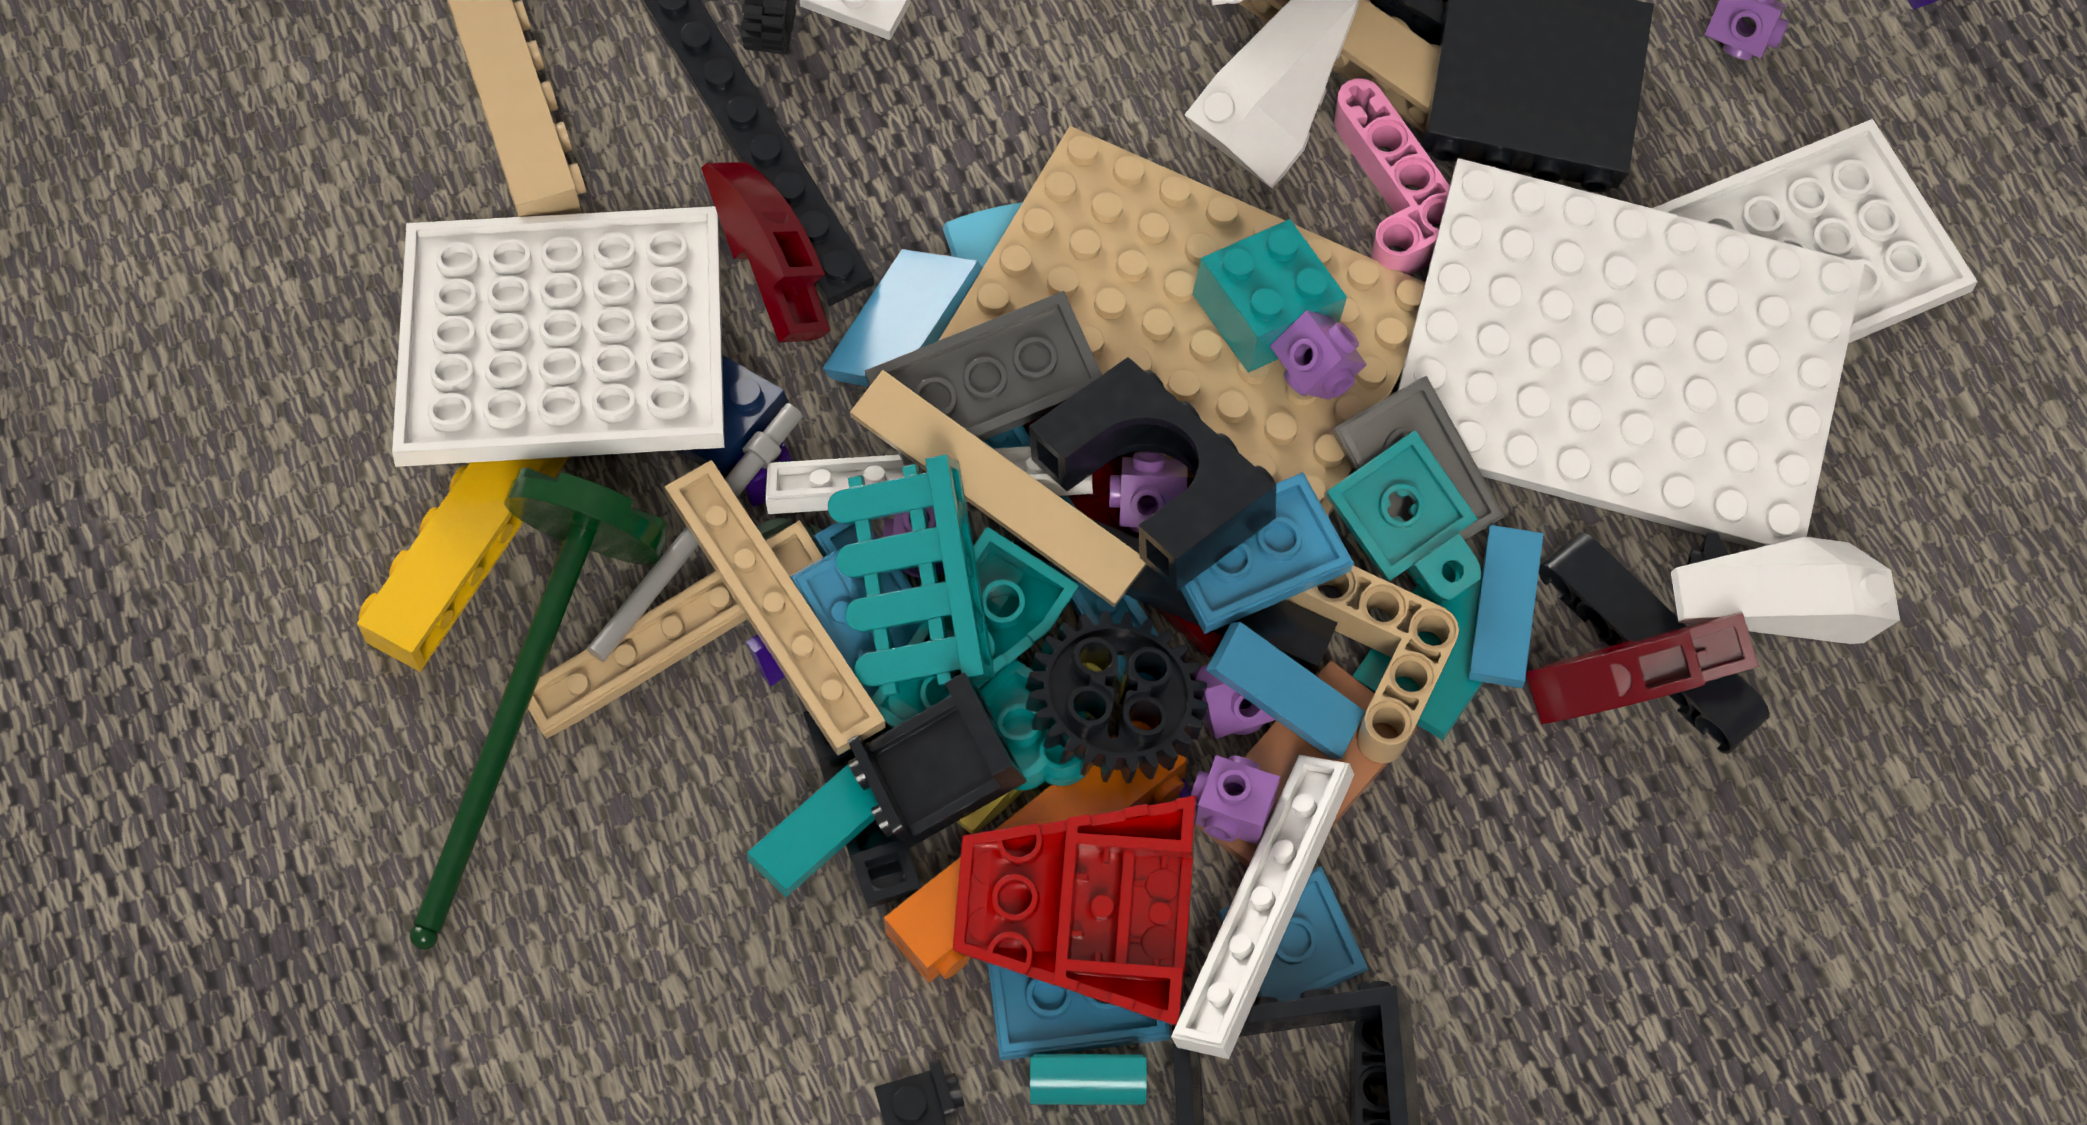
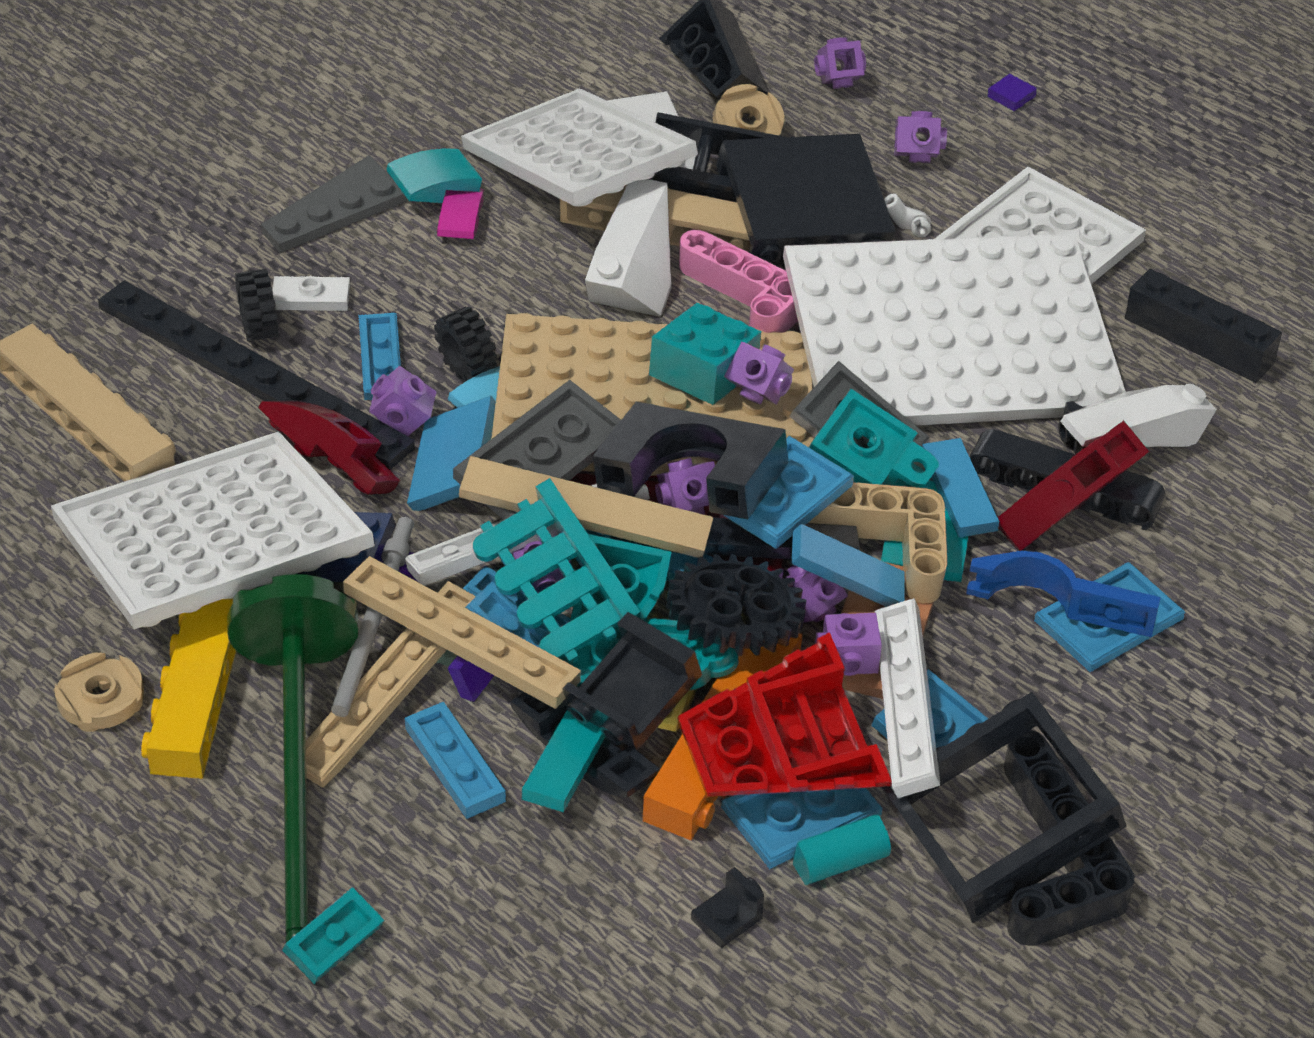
camera: 25 degrees left, 20 degrees down
none -> tan plate [54,653,144,732]
none -> teal plate [282,887,384,984]
none -> dark azure tile [359,313,401,400]
none -> medium lavender brick [369,366,436,436]
none -> dark azure plate [405,702,506,819]
none -> black tyre [434,306,498,383]
none -> white arm [884,194,931,237]
none -> blue piece [966,551,1161,637]
none -> dark azure tile [1034,562,1185,672]
none -> black wedge [1125,269,1282,383]

